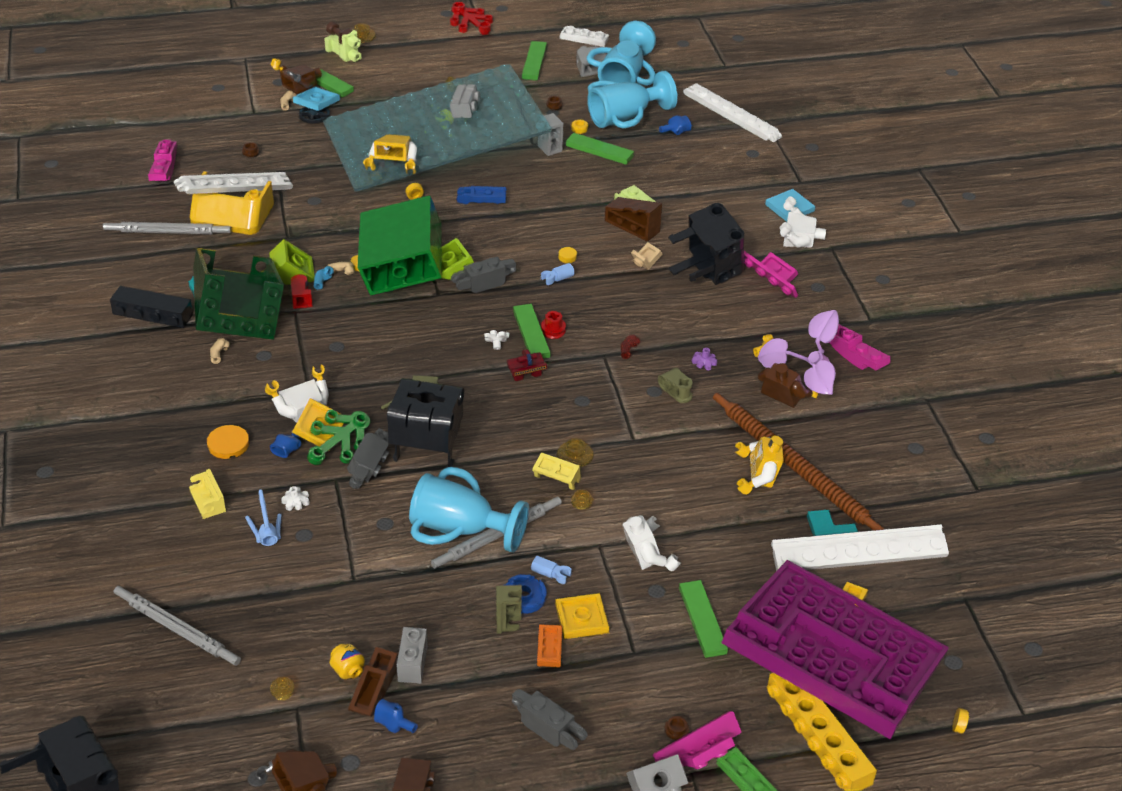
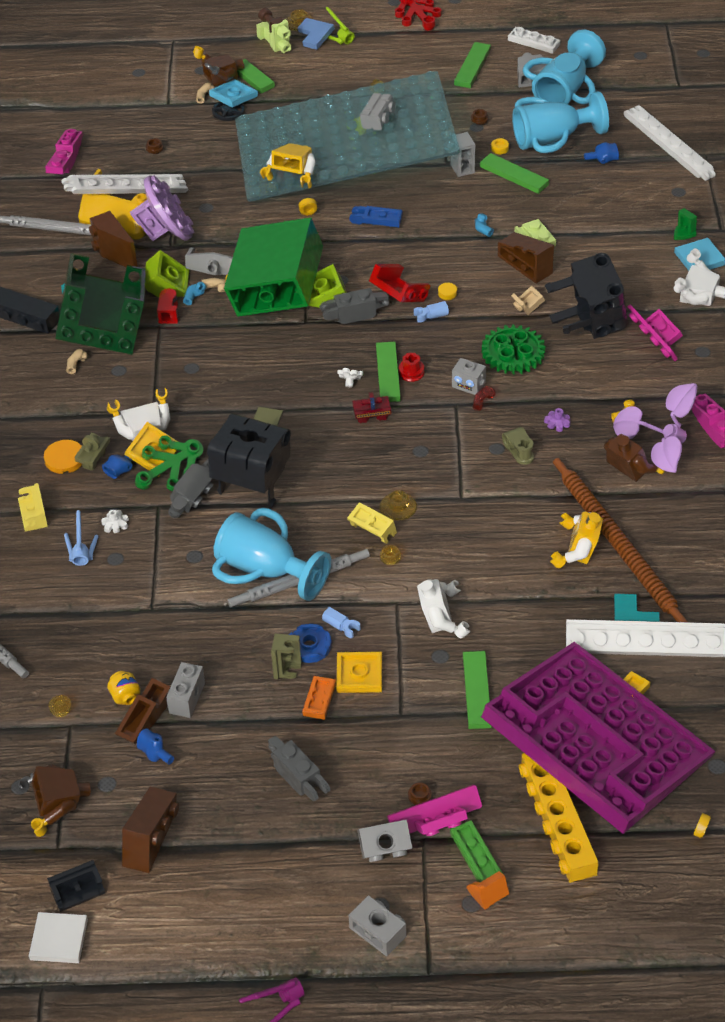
camera: 15 degrees right, 5 degrees up
none -> olive hips [75,432,110,470]
none -> reddish brown slope [89,211,138,267]
none -> lavender bracket [130,175,195,241]
none -> light grey piece [185,247,233,275]
none -> medium blue tile [298,18,335,50]
none -> lime plant [326,7,355,45]
none -> red panel [369,264,431,302]
none -> light grey head [452,358,486,396]
none -> dark azure arm [475,213,494,237]
none -> green gear [481,324,545,375]
none -> green tile [674,208,697,240]

